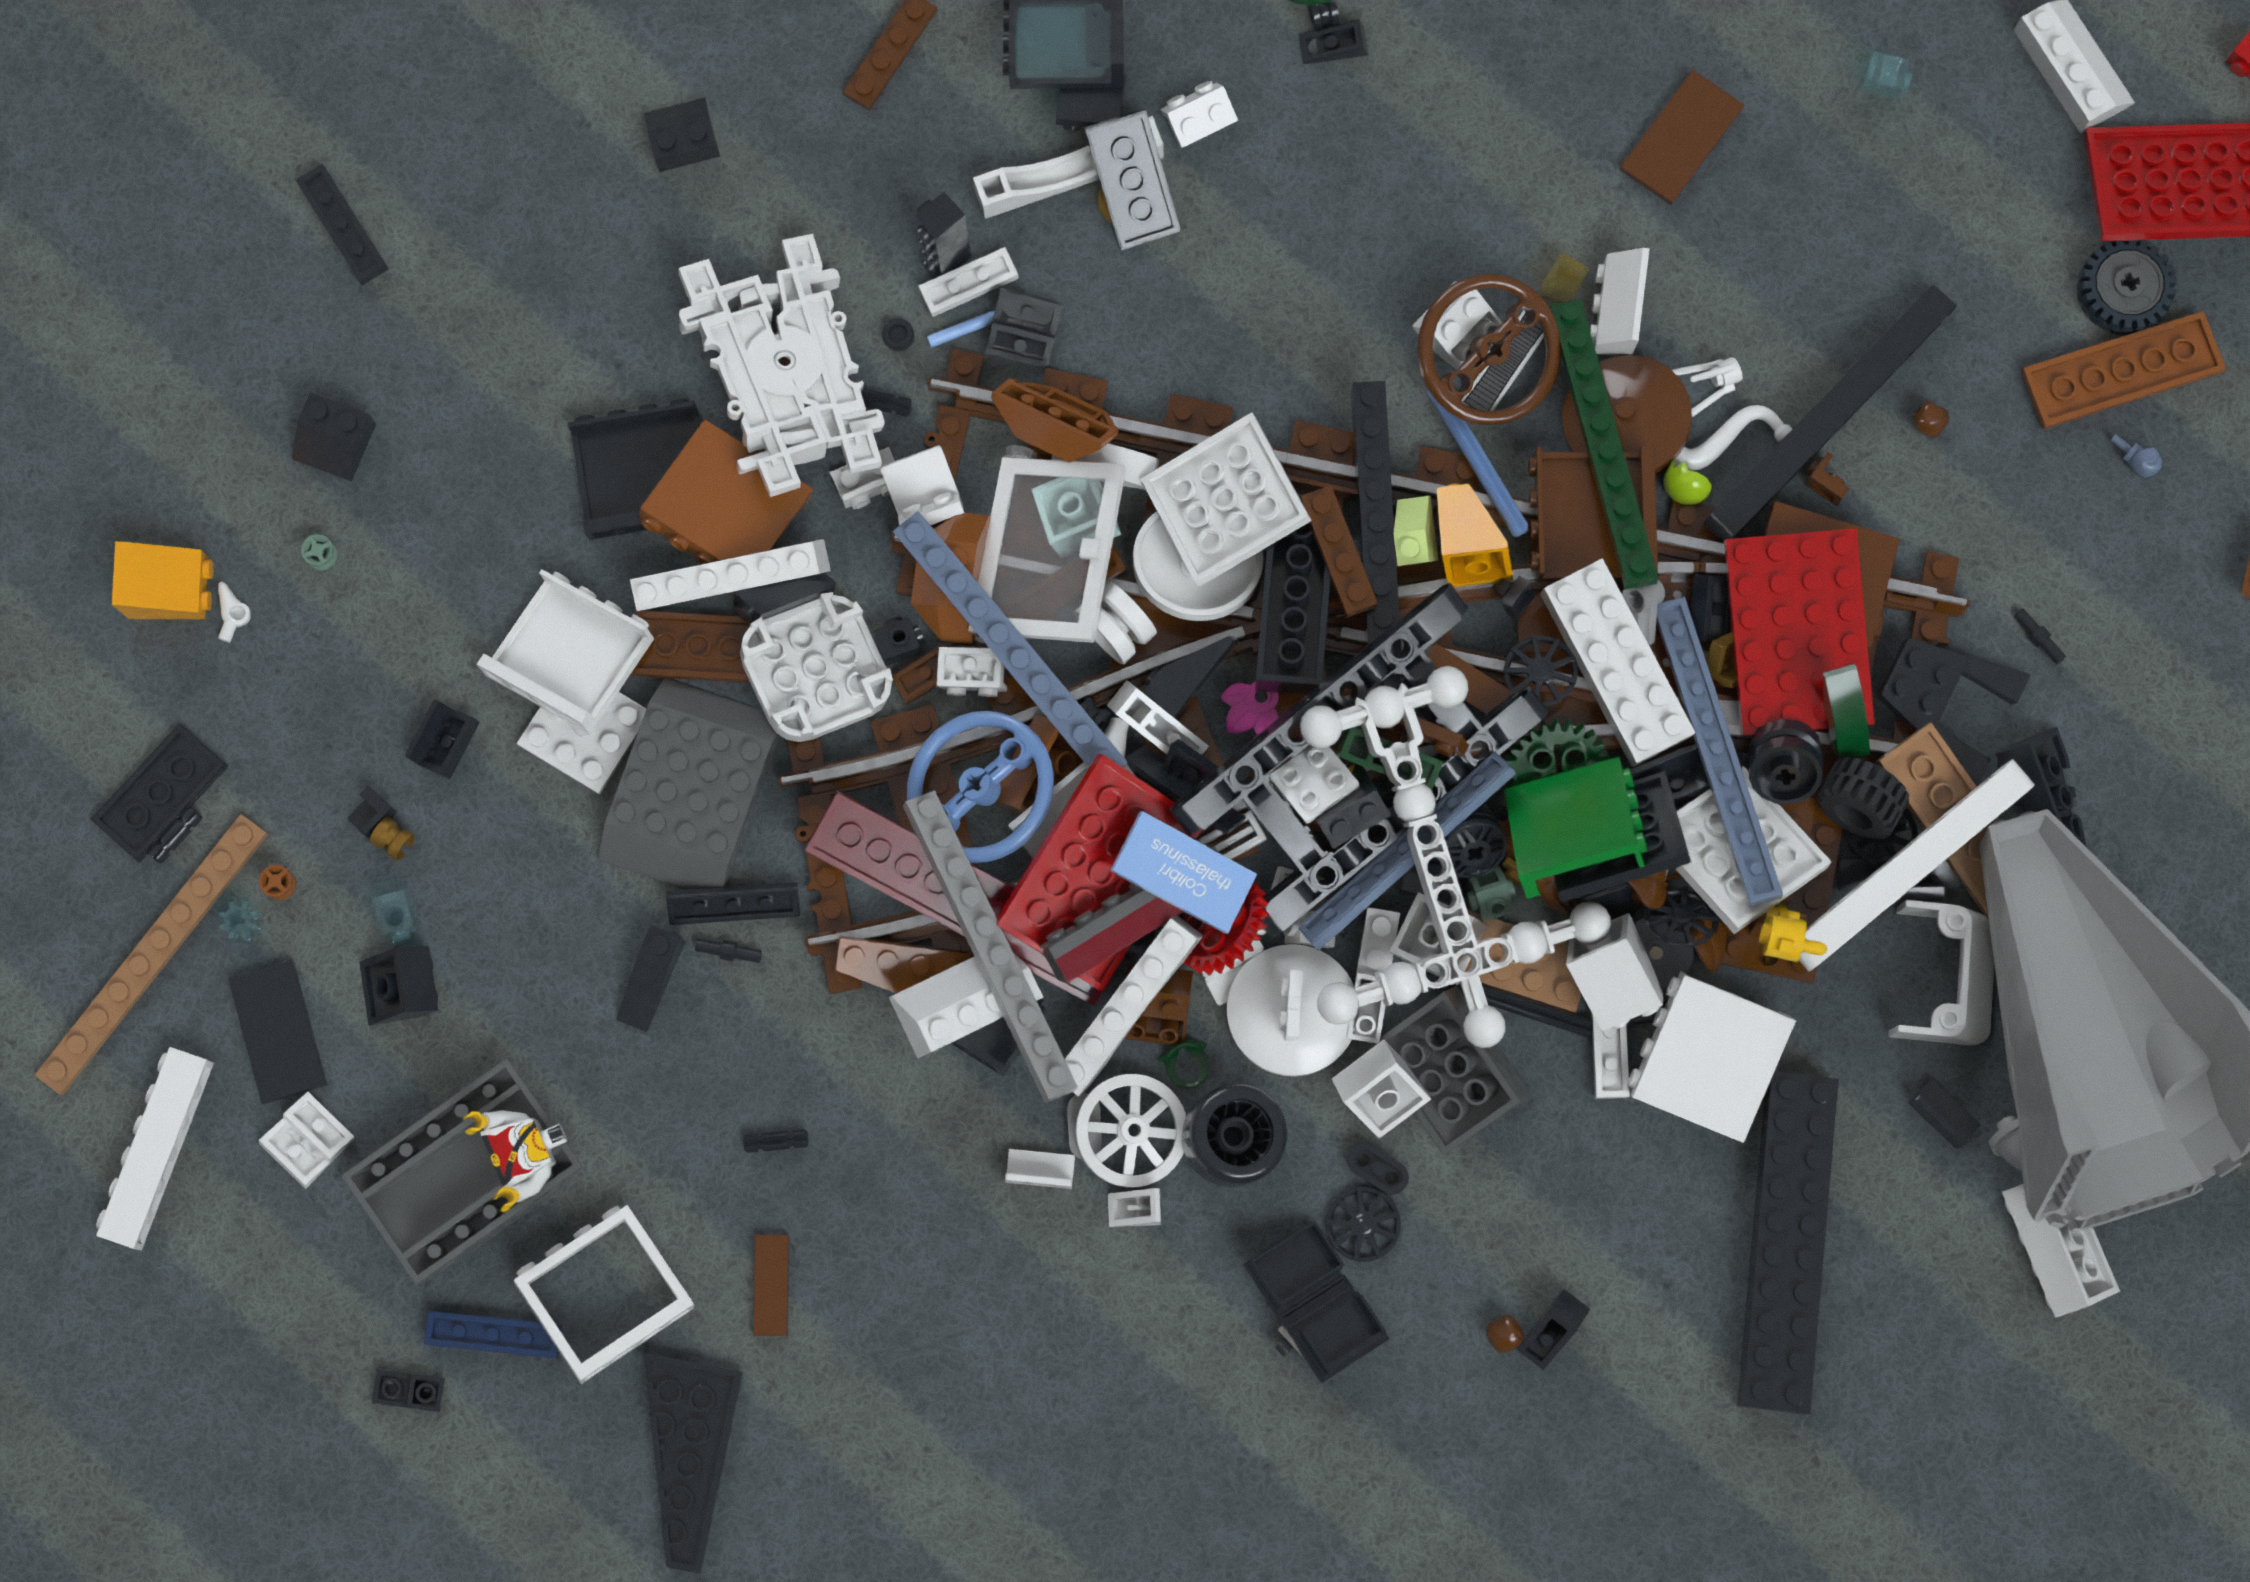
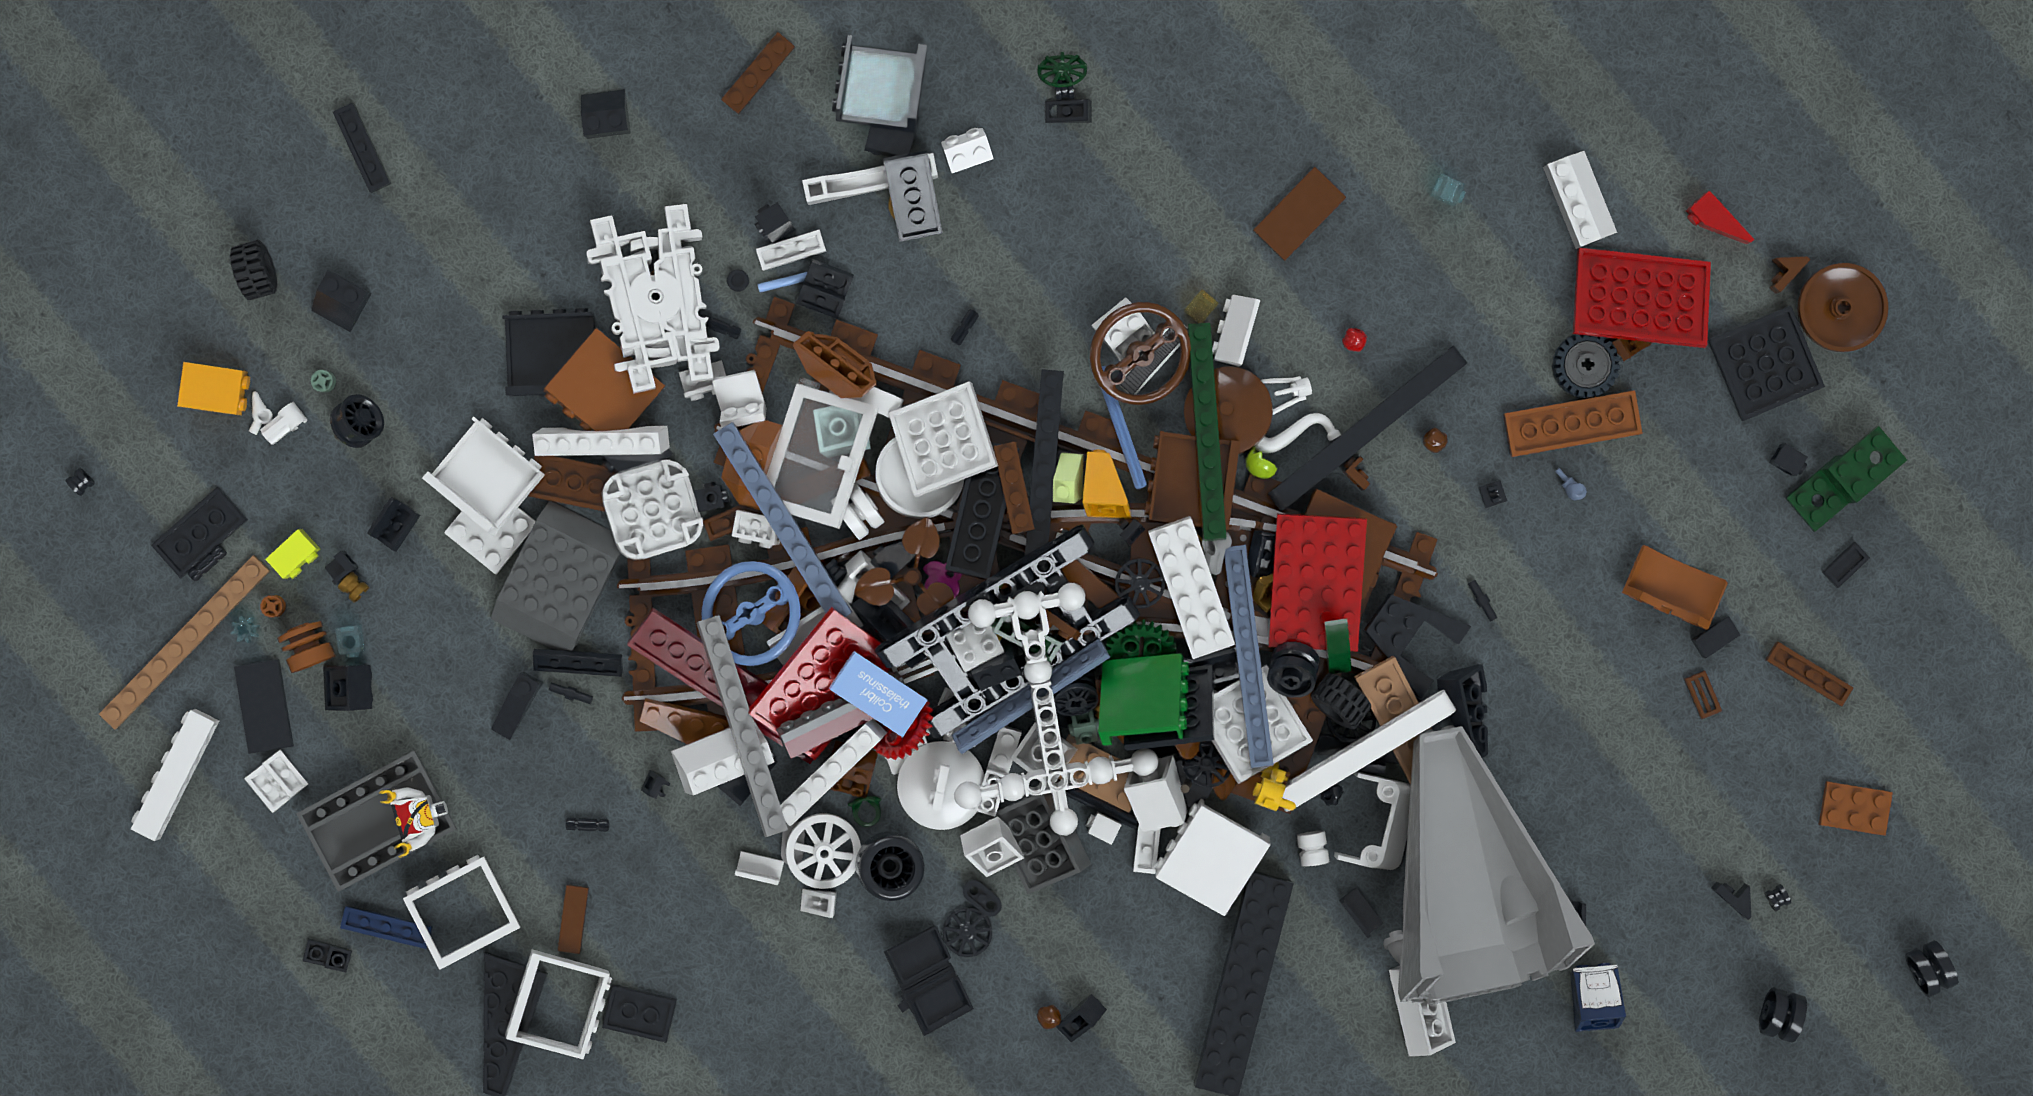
camera: 10 degrees right, 10 degrees up
none -> black tyre [230,240,277,301]
none -> white piece [260,402,307,445]
none -> neon yellow brick [265,529,320,579]
none -> dark orange wheel [277,621,336,673]
none -> black wheel [330,394,384,448]
none -> white window [505,950,612,1059]
none -> black tile [602,984,677,1043]
none -> black tile [641,770,670,799]
none -> reddish brown plant [854,517,955,615]
none -> black piece [951,309,979,345]
none -> white brick [1086,811,1121,845]
none -> white wheel [1297,831,1330,866]
none -> black piece [1320,784,1344,806]
none -> red piece [1342,328,1367,352]
none -> black tile [1479,480,1507,508]
none -> reddish brown bracket [1613,339,1652,361]

